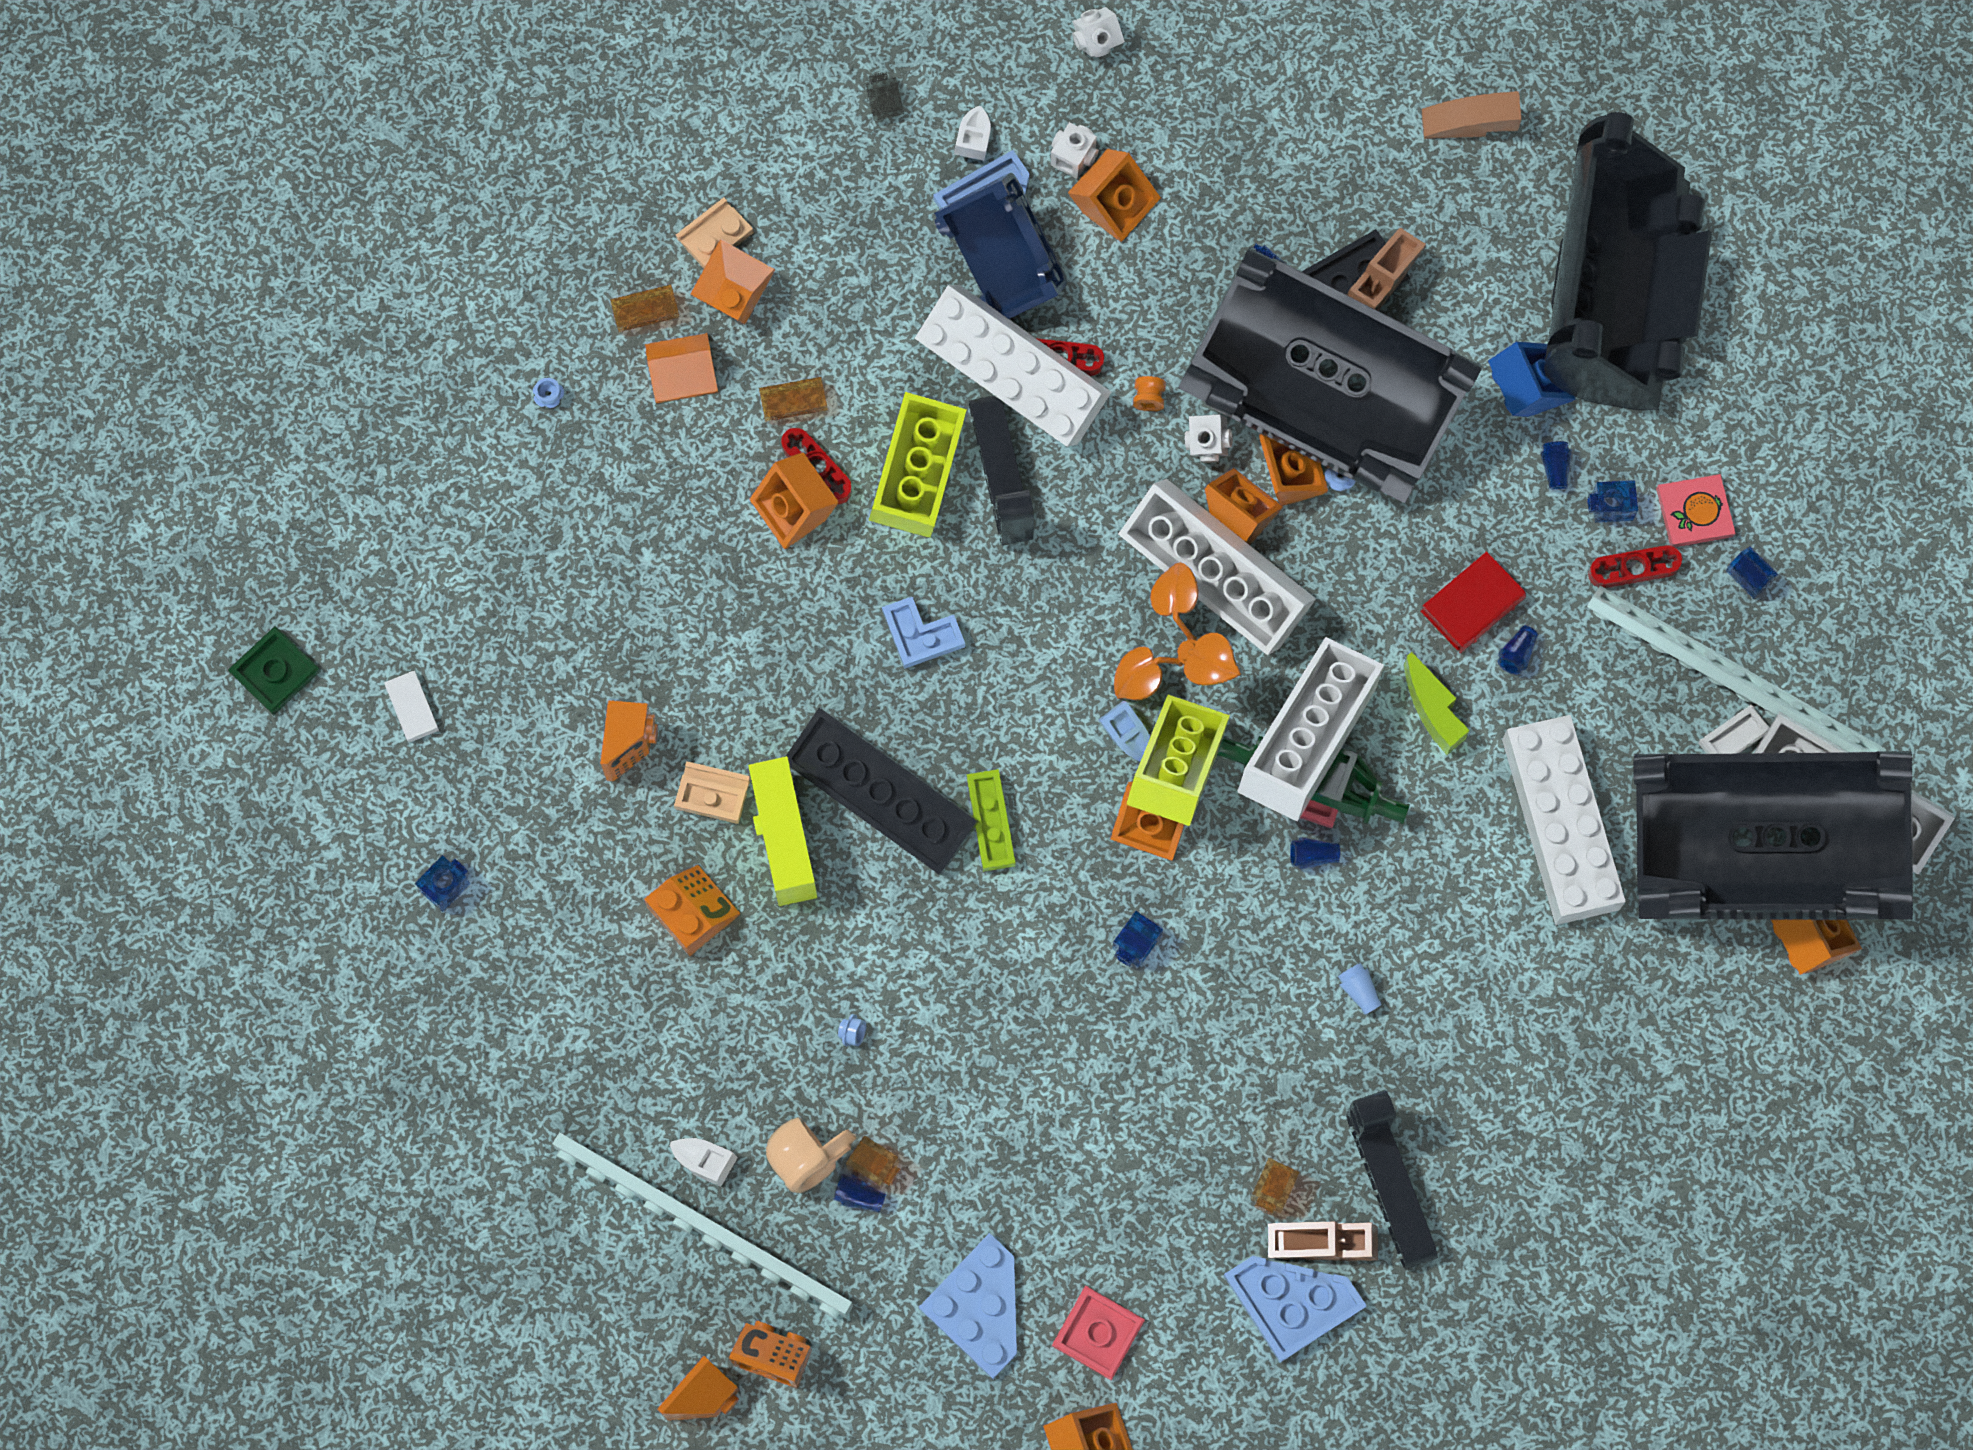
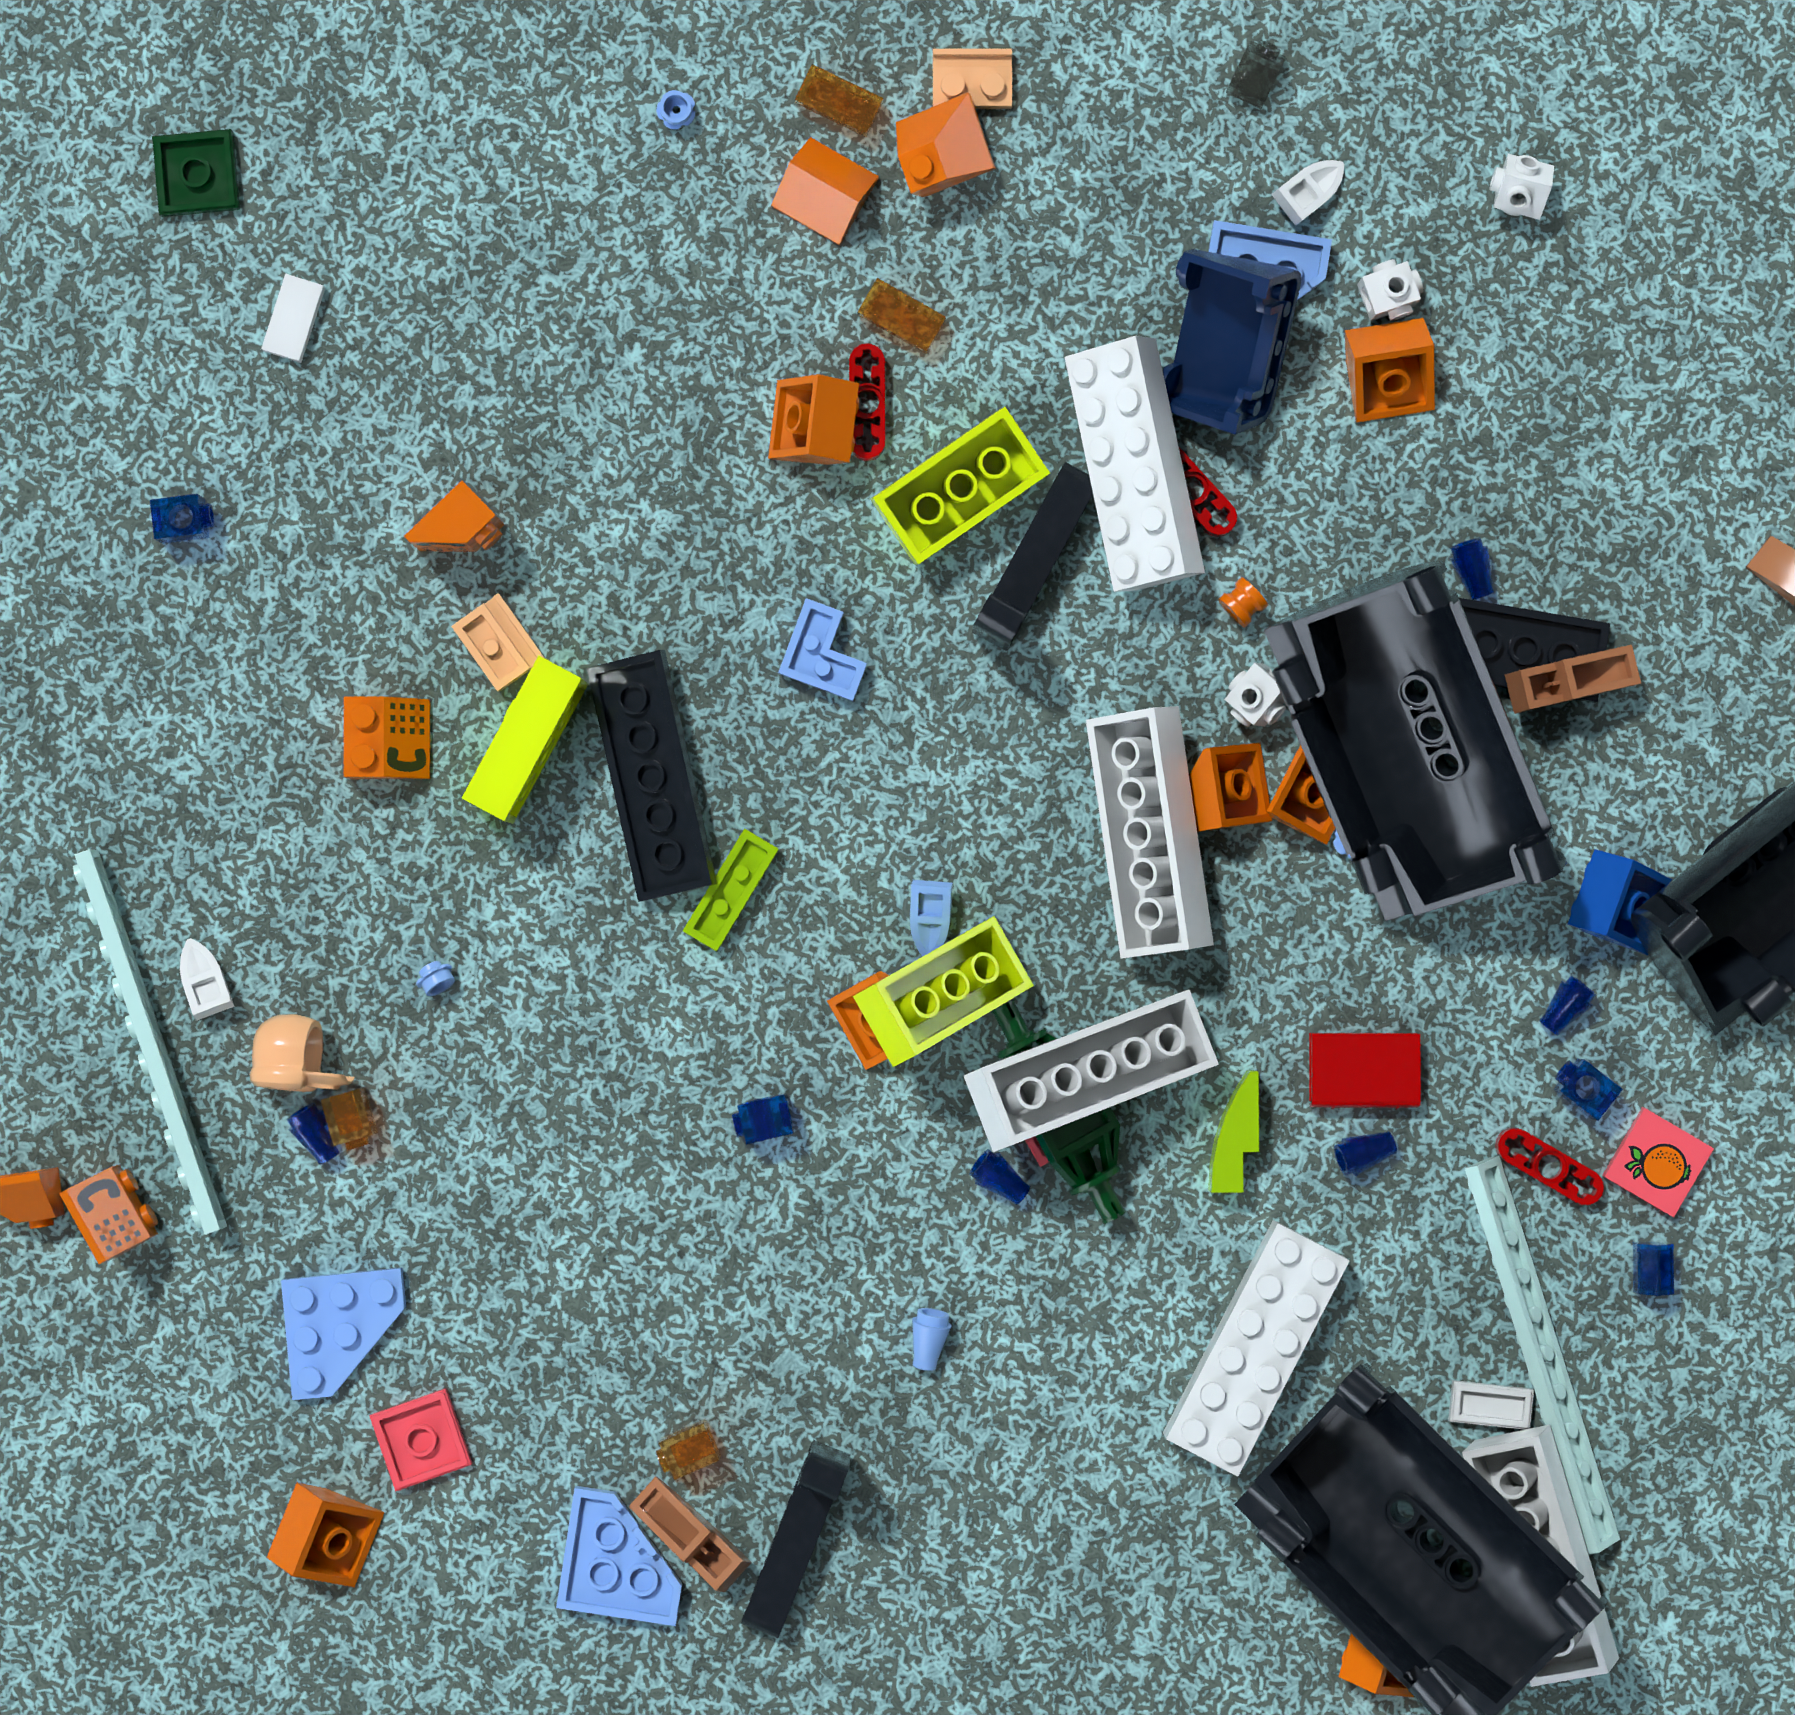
camera: 45 degrees right, 15 degrees up
orange plant [1114,562,1241,701] -> none

